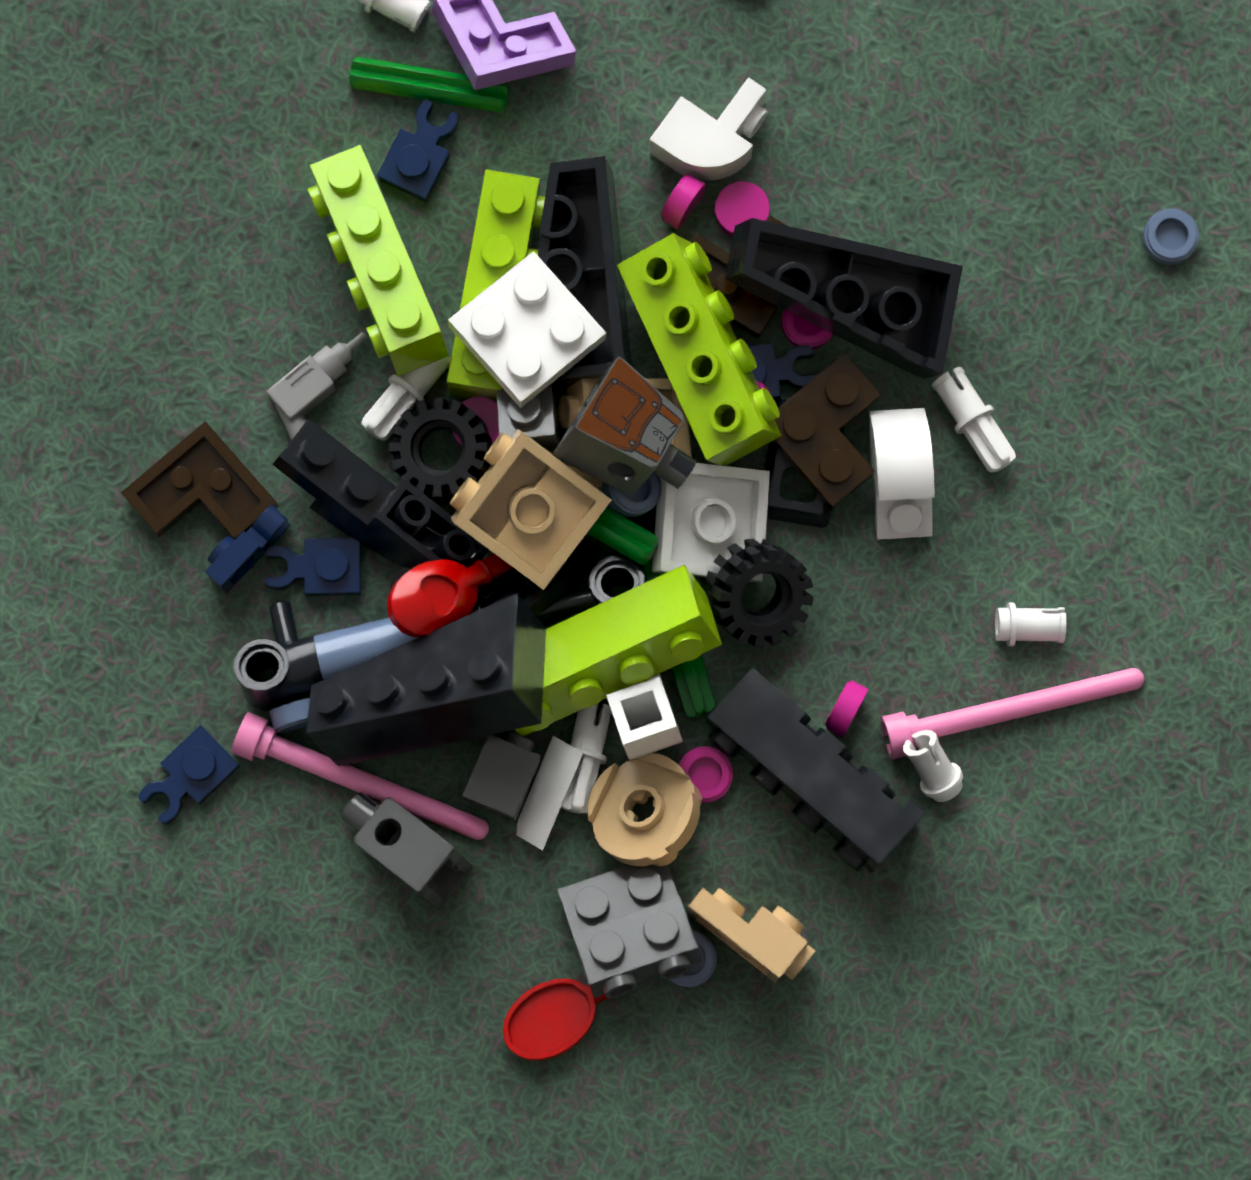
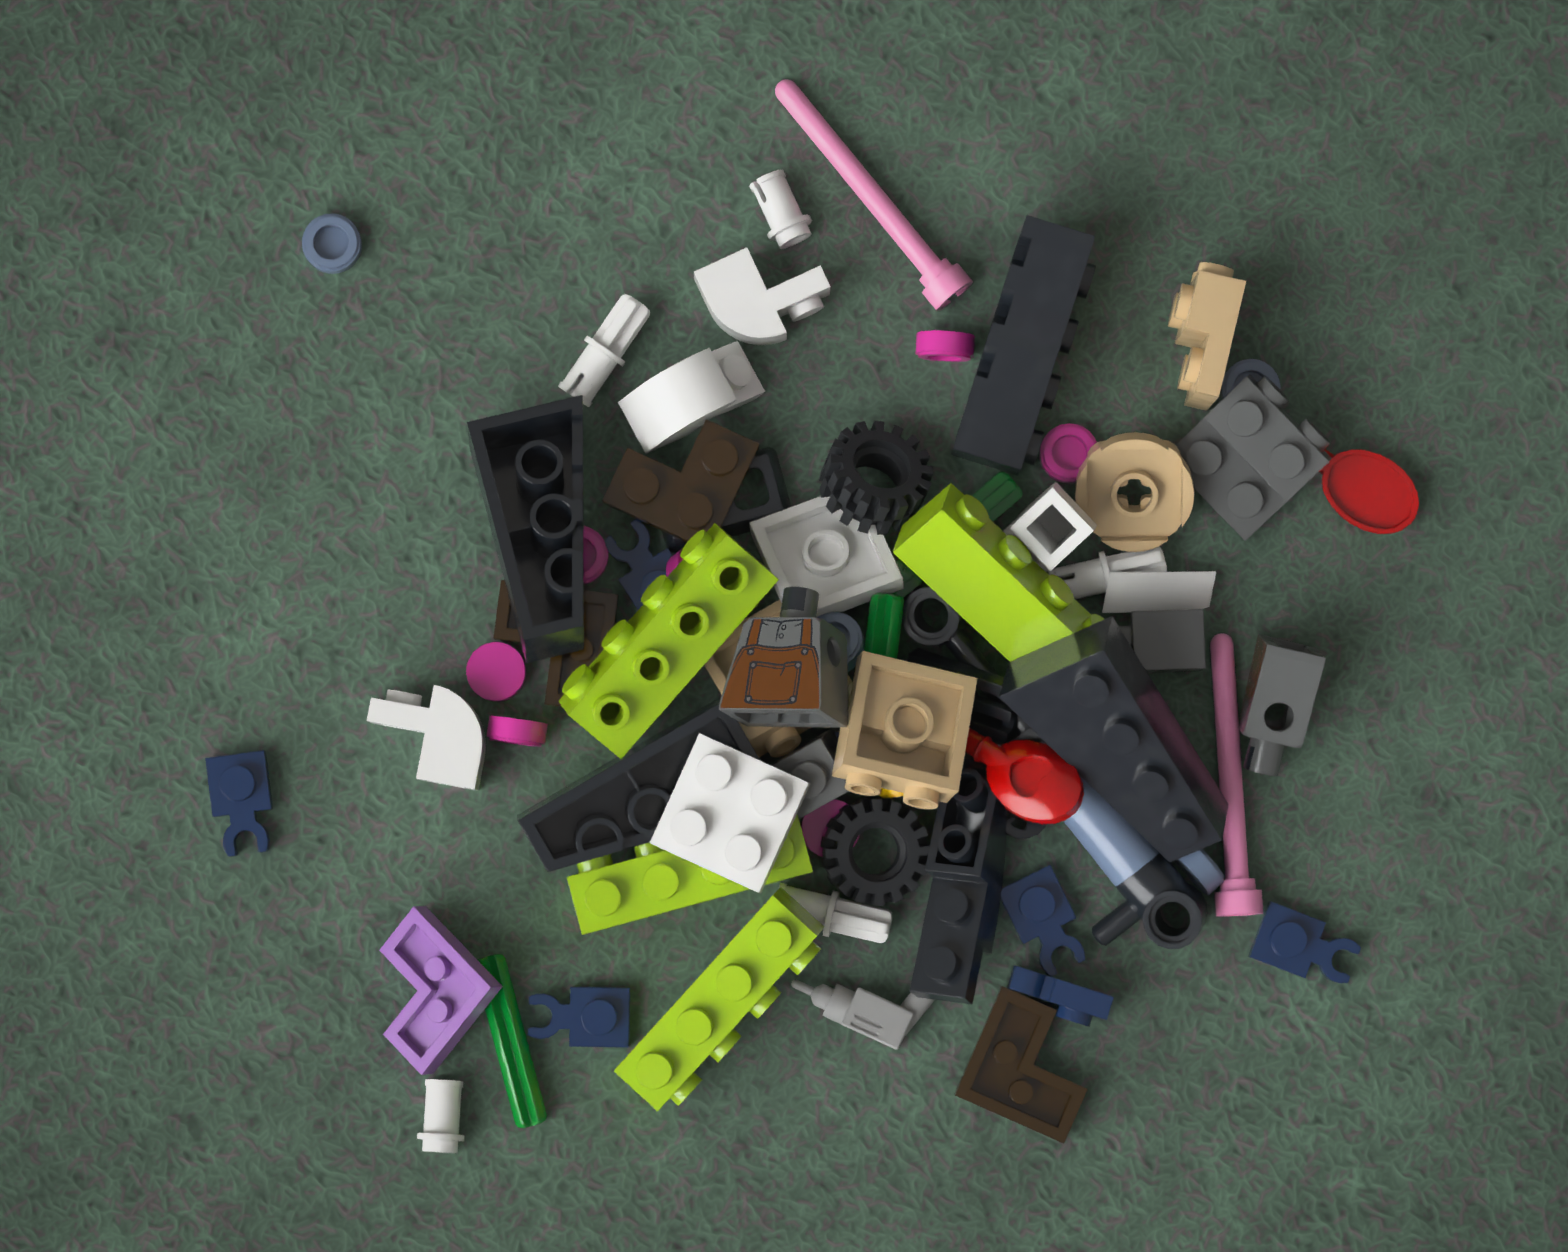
camera: 120 degrees left, 5 degrees up
white pin [903,730,963,802] -> none
none -> white brick [694,248,830,345]

